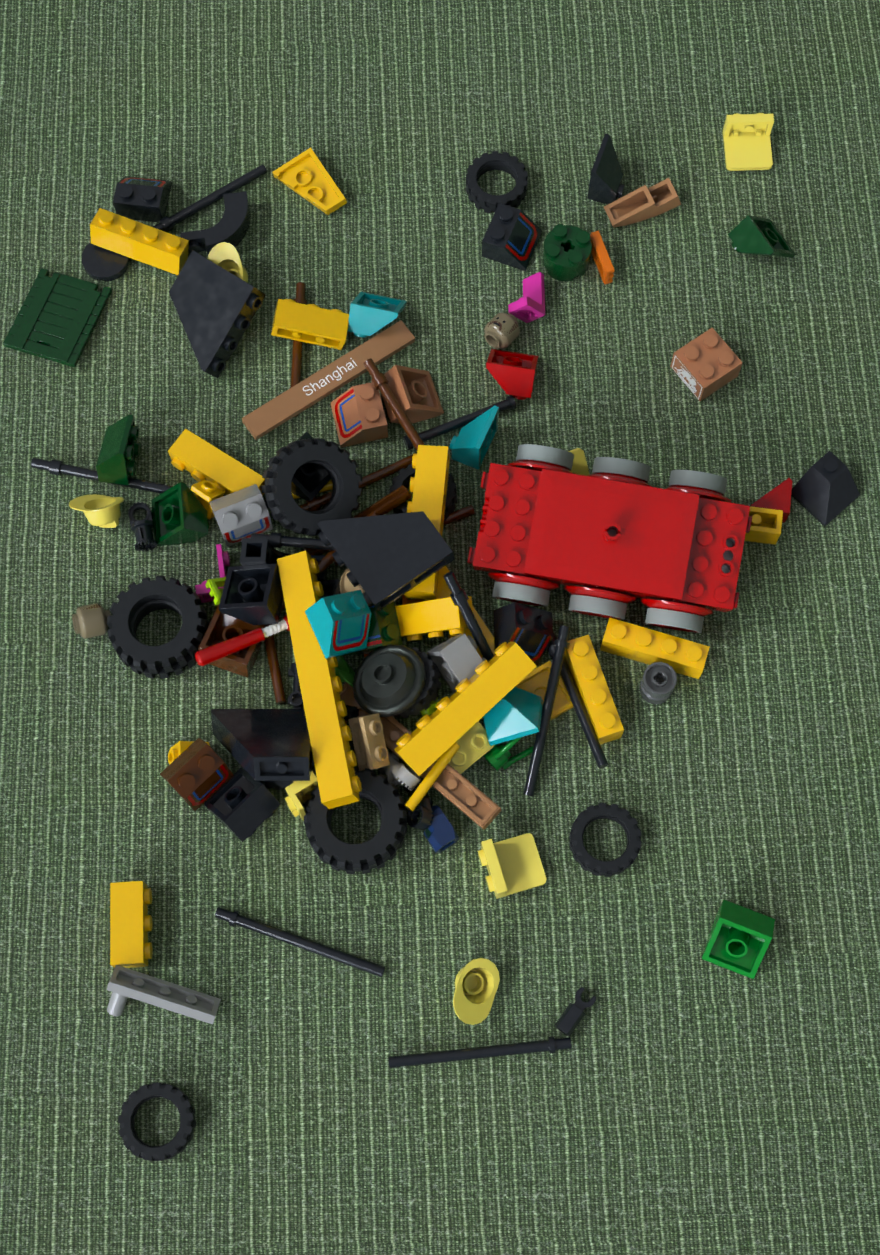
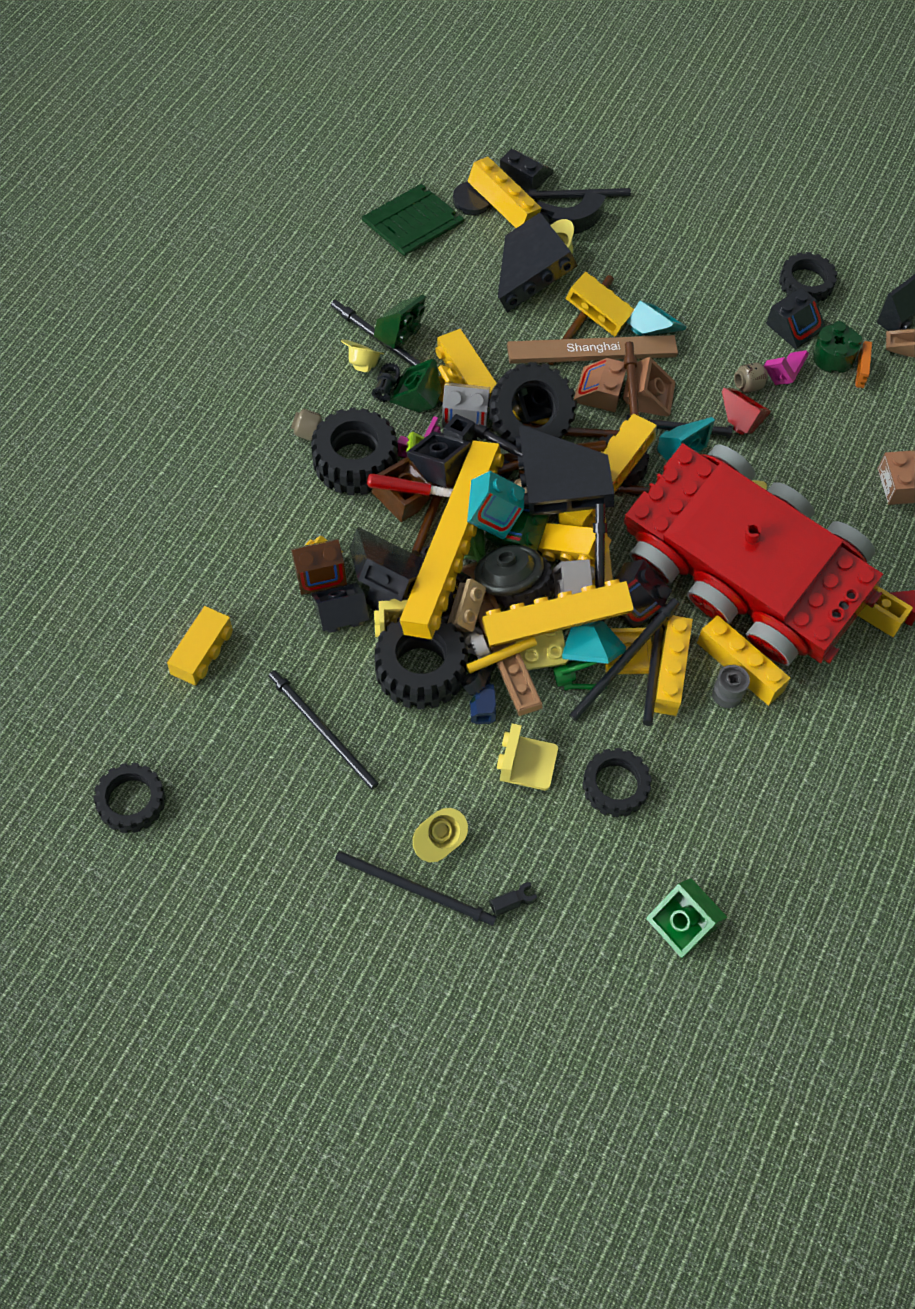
camera: 25 degrees right, 10 degrees down
light grey piece [106,965,221,1025] -> none
yellow wing [272,147,347,215] -> none

